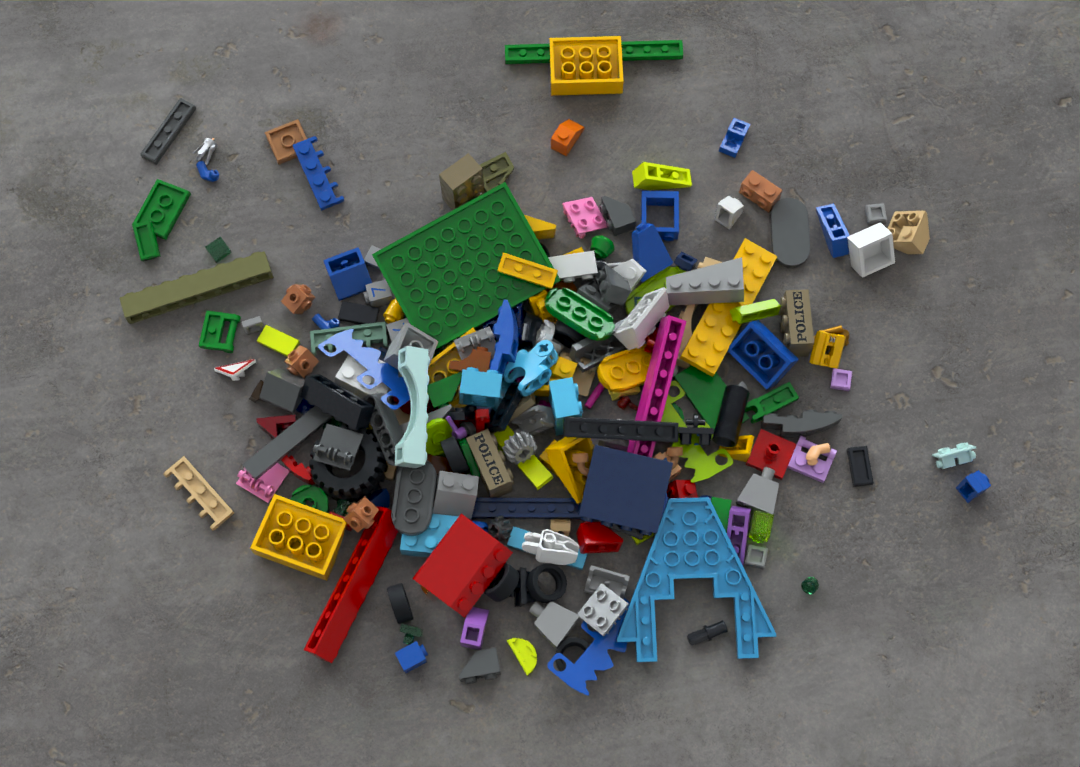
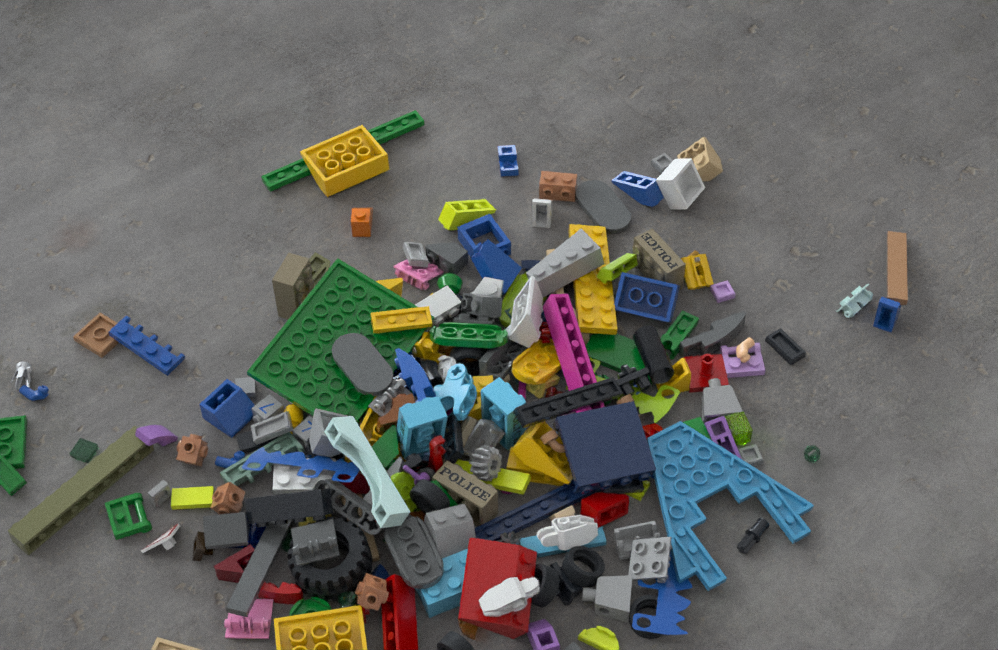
camera: 30 degrees left, 20 degrees down
none -> medium lavender slope [135,425,178,446]
none -> light grey tile [251,411,293,445]
none -> dark grey tile [332,333,393,396]
none -> light grey tile [403,242,429,268]
none -> white hinge [479,577,540,617]
none -> medium nougat tile [887,231,908,305]

